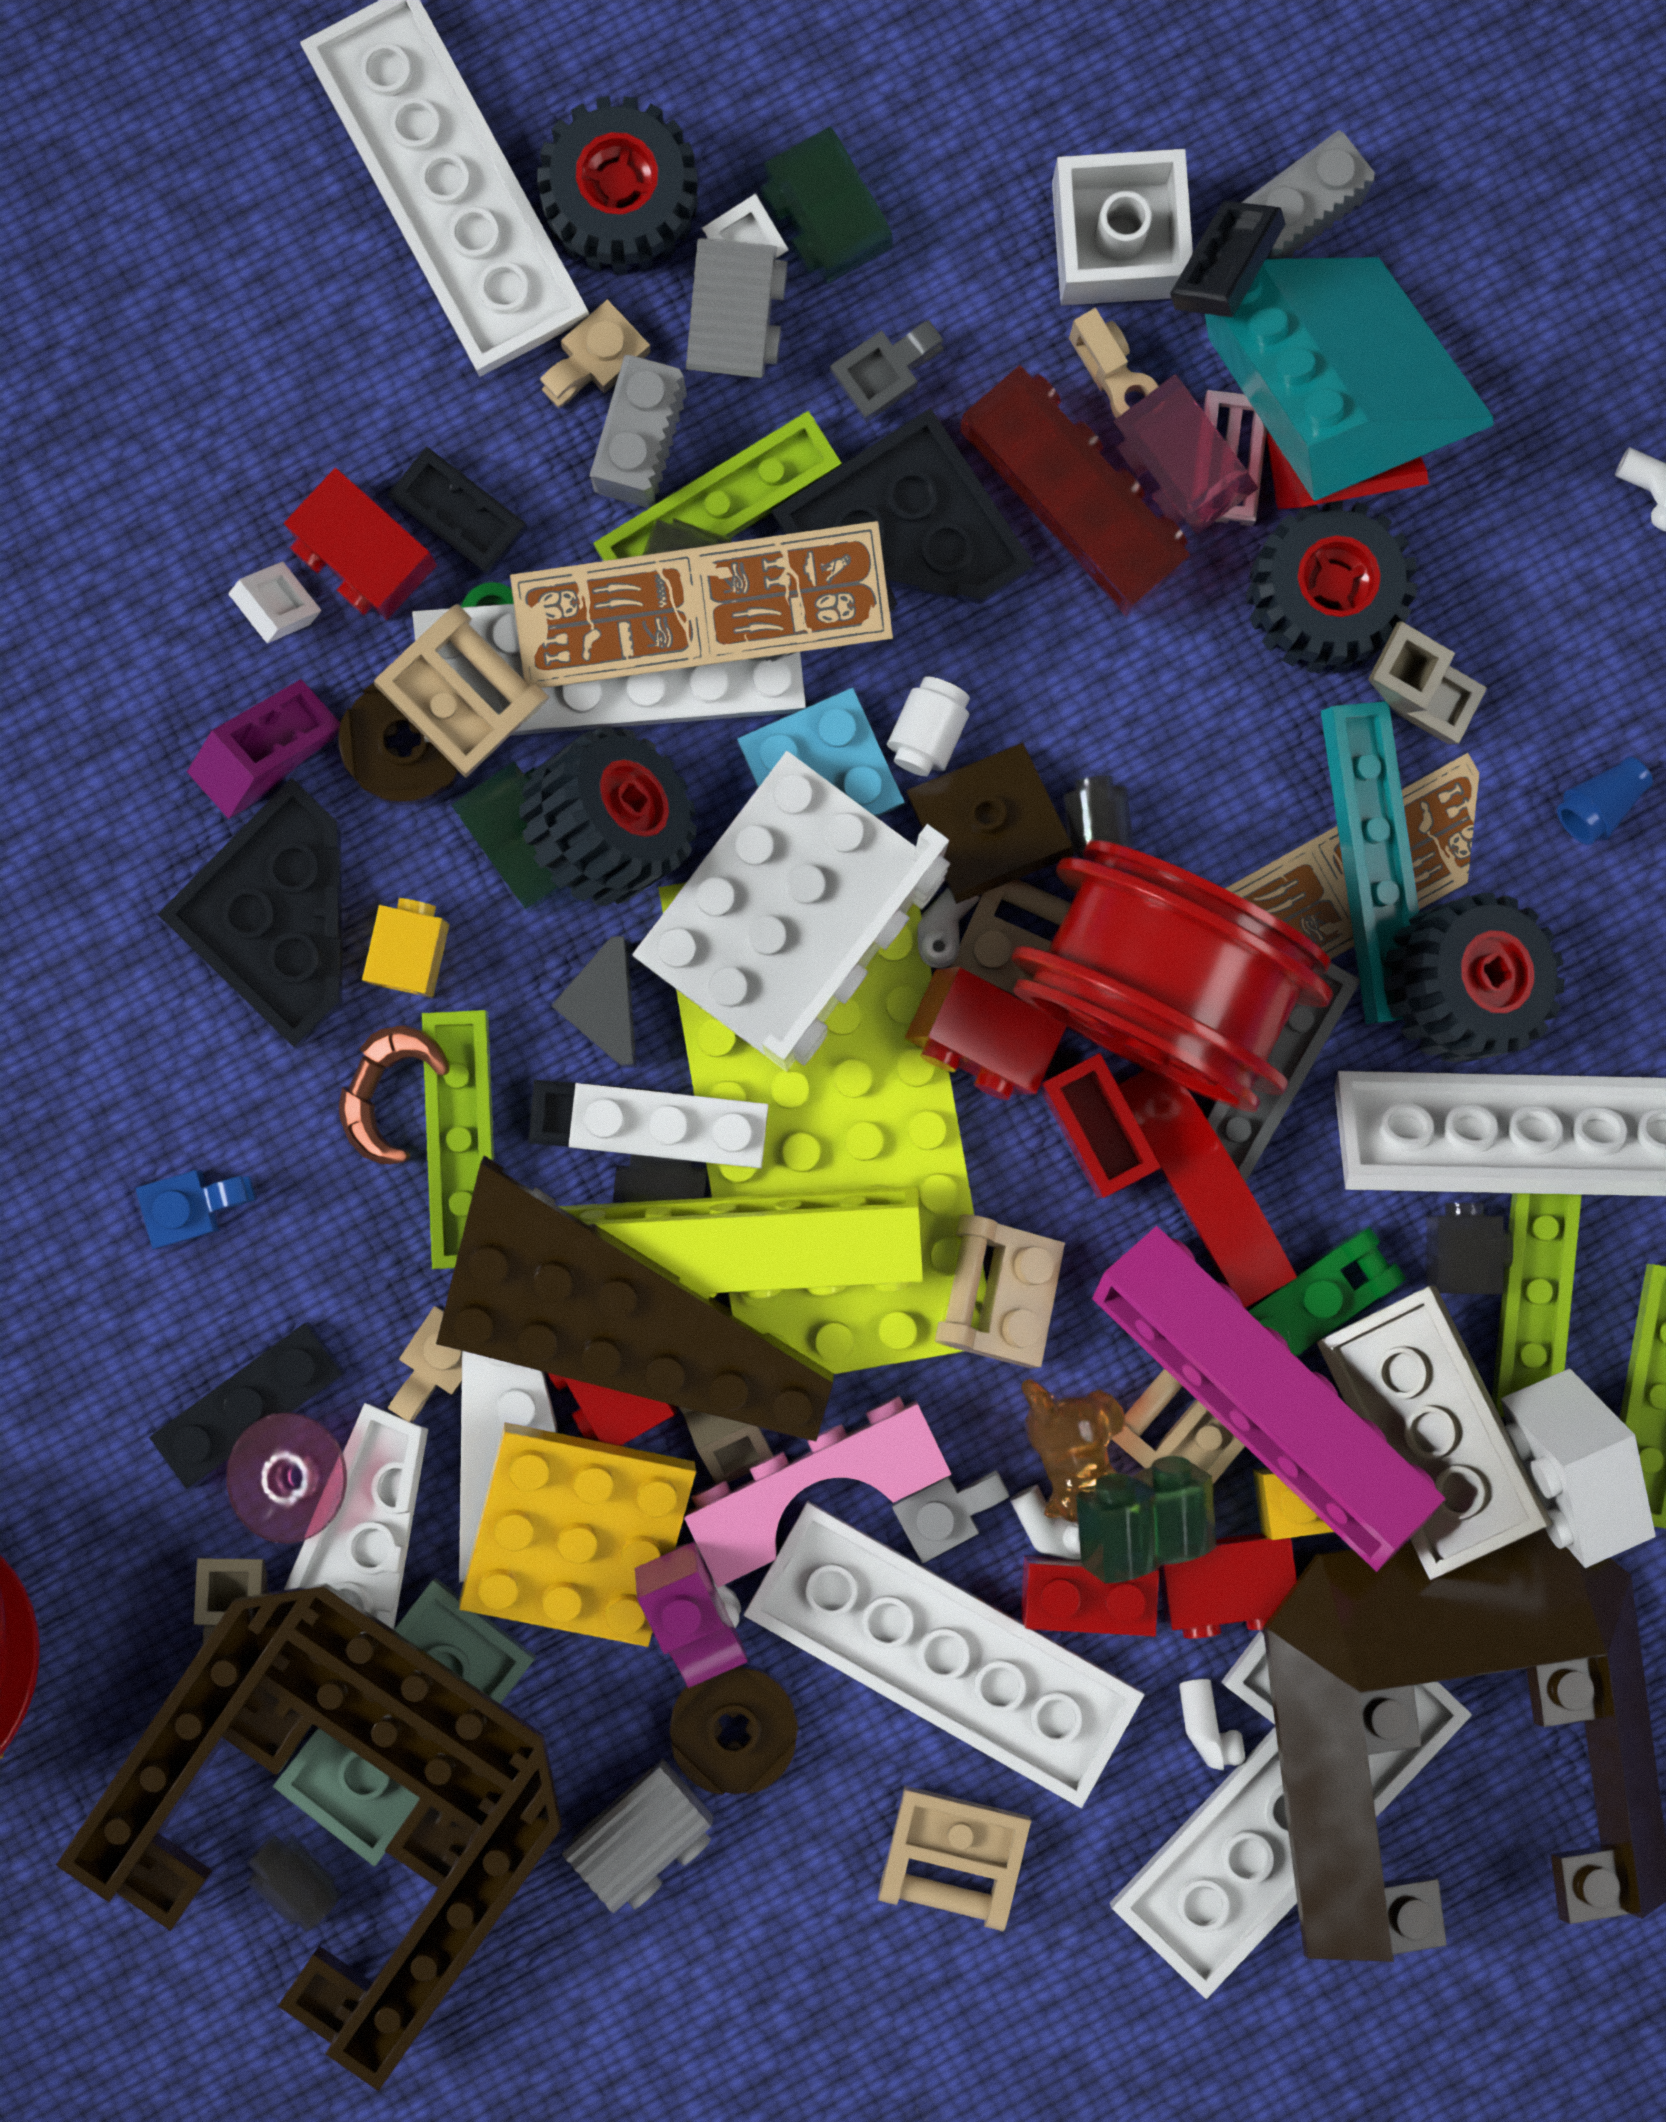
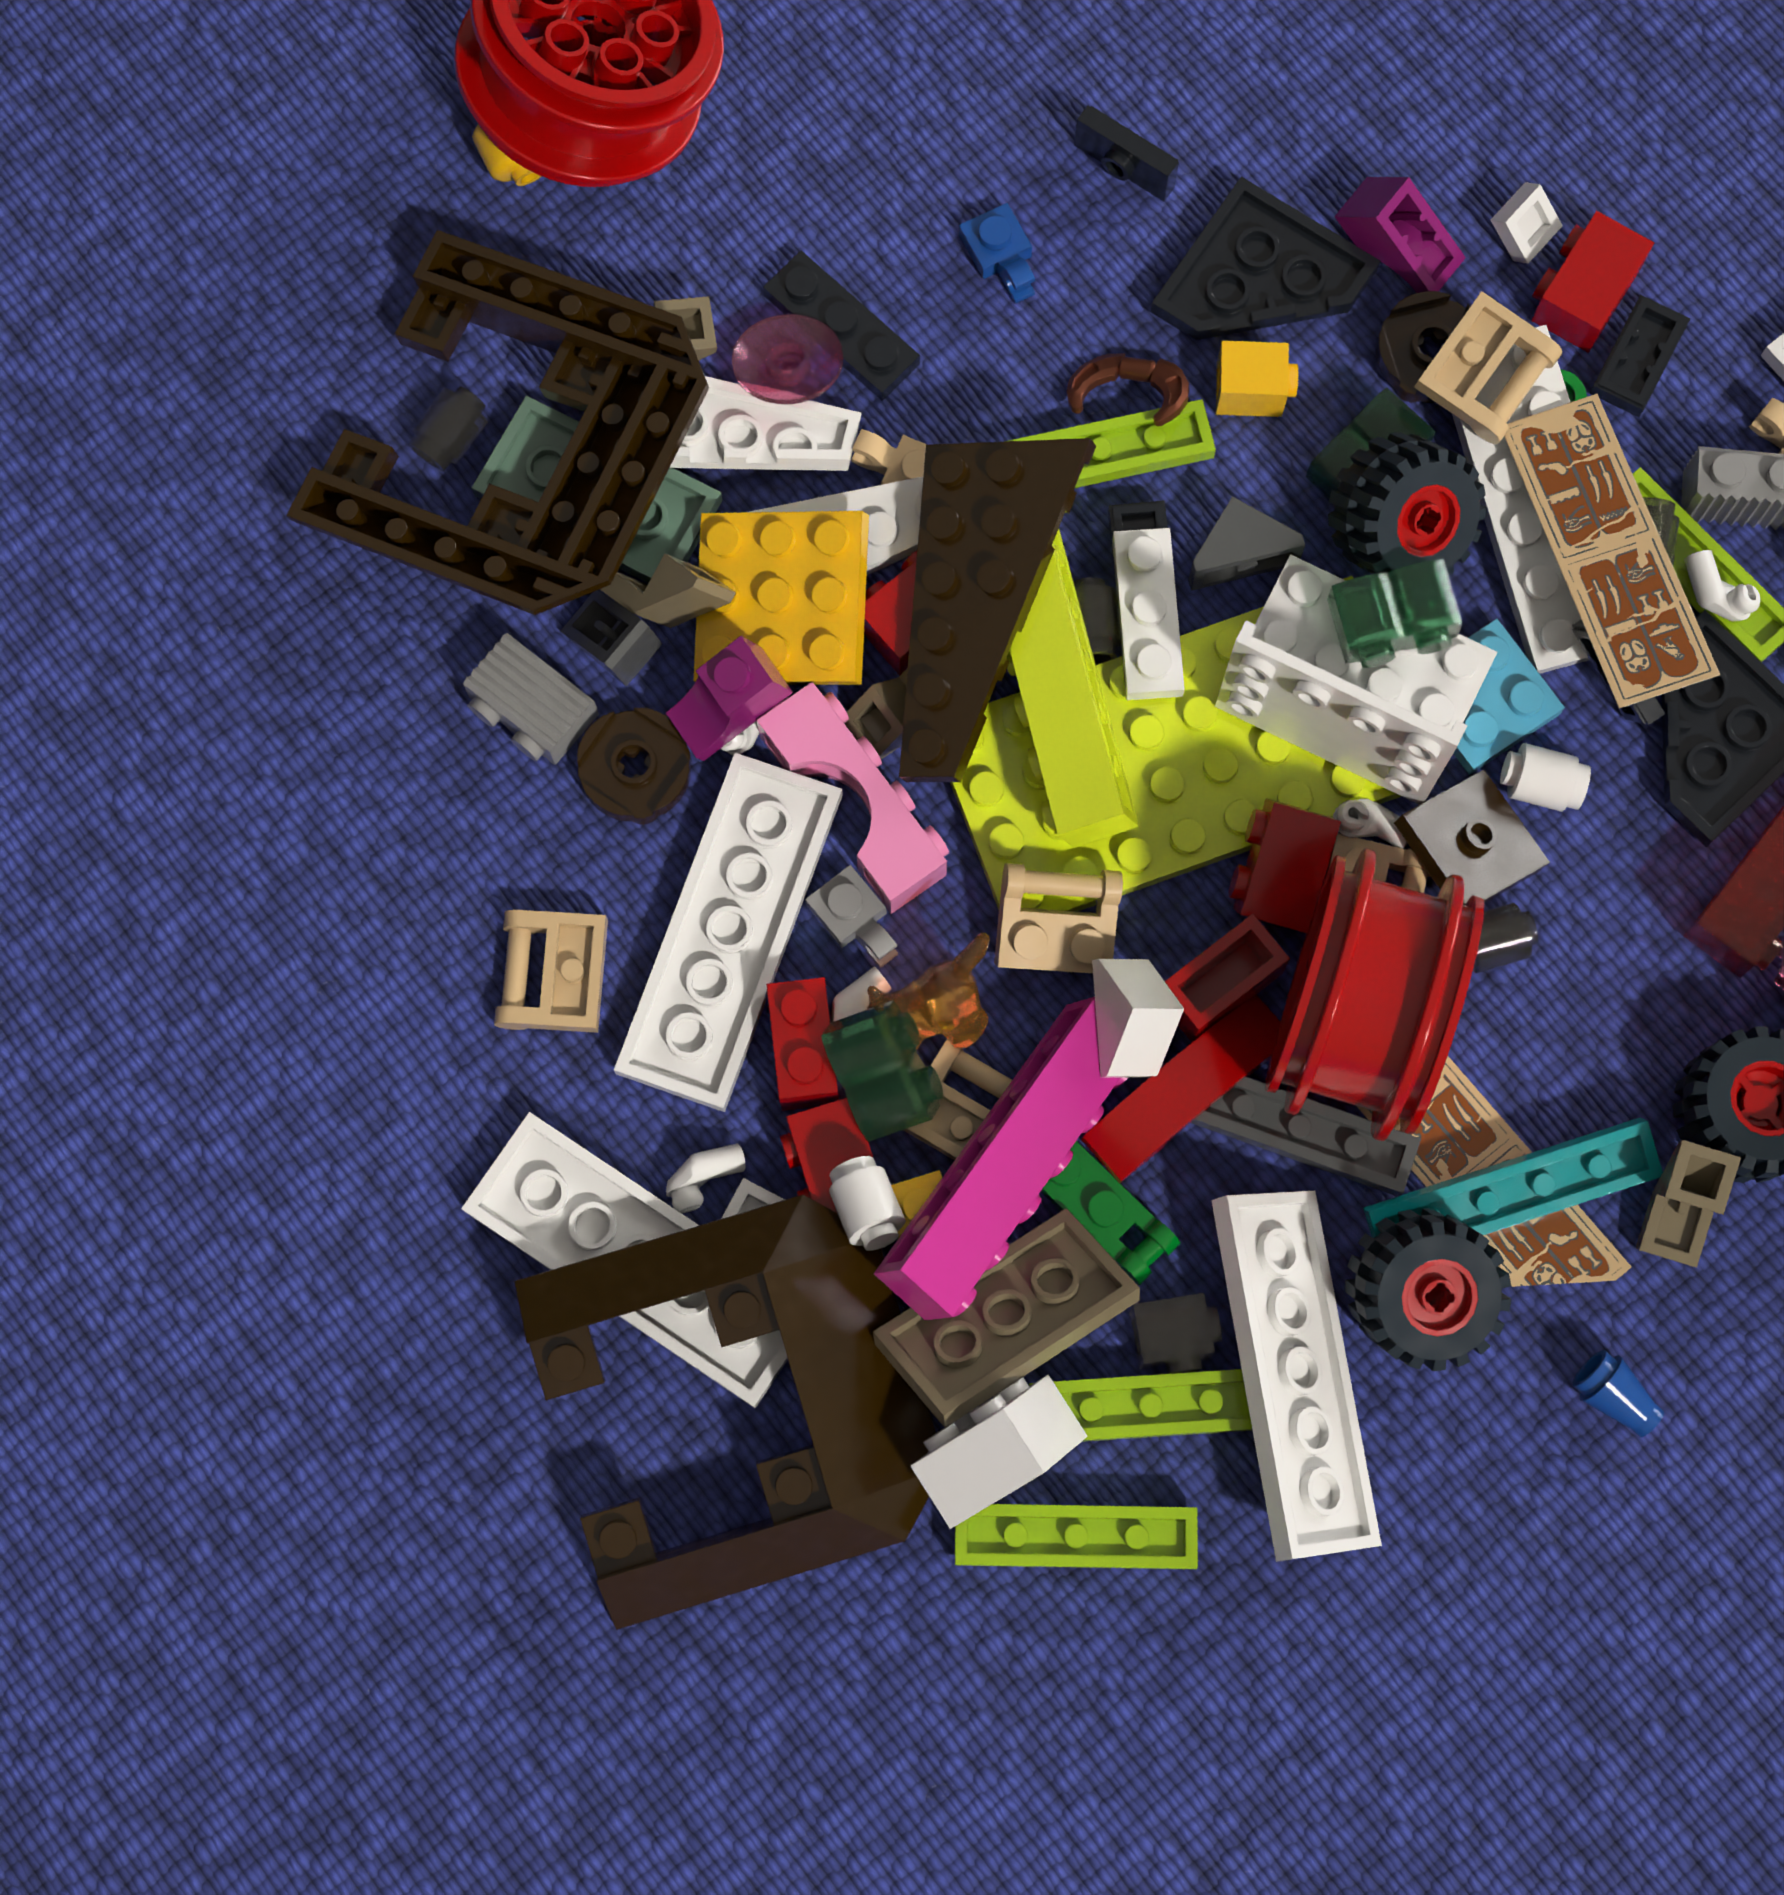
camera: 85 degrees right, 10 degrees down
none -> dark grey slope [560,590,662,687]
none -> dark tan slope [600,553,736,628]
none -> white brick [829,1156,906,1250]
none -> black plate [1074,105,1179,202]
none -> white slope [1092,959,1184,1078]
none -> clear green brick [1327,559,1463,668]
none -> white arm [1684,550,1760,622]

